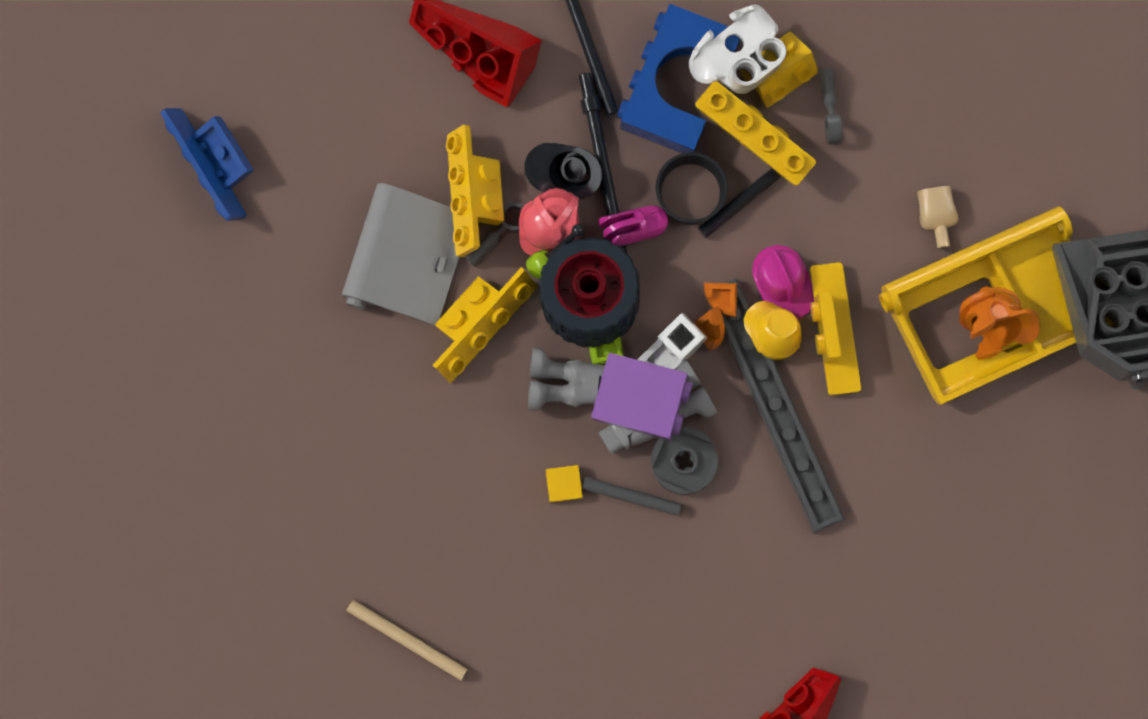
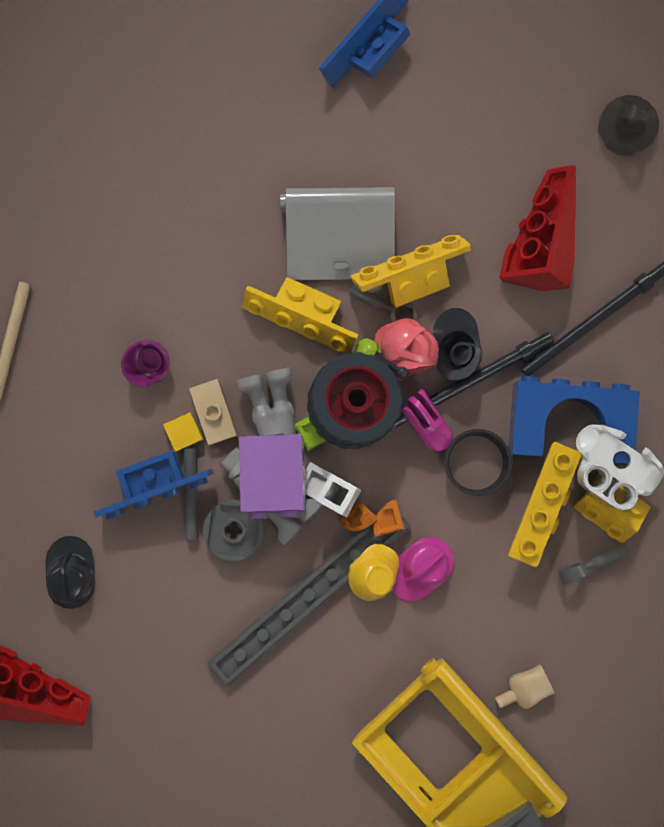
camera: 75 degrees right, 5 degrees up
black bar [698,168,781,238] -> none
yellow bracket [810,262,861,396] -> none
orange helmet [959,286,1041,360] -> none
none -> black piece [45,536,95,609]
none -> blue bracket [94,450,214,520]
none -> magenta hair [120,339,170,388]
none -> tan plate [189,379,237,446]

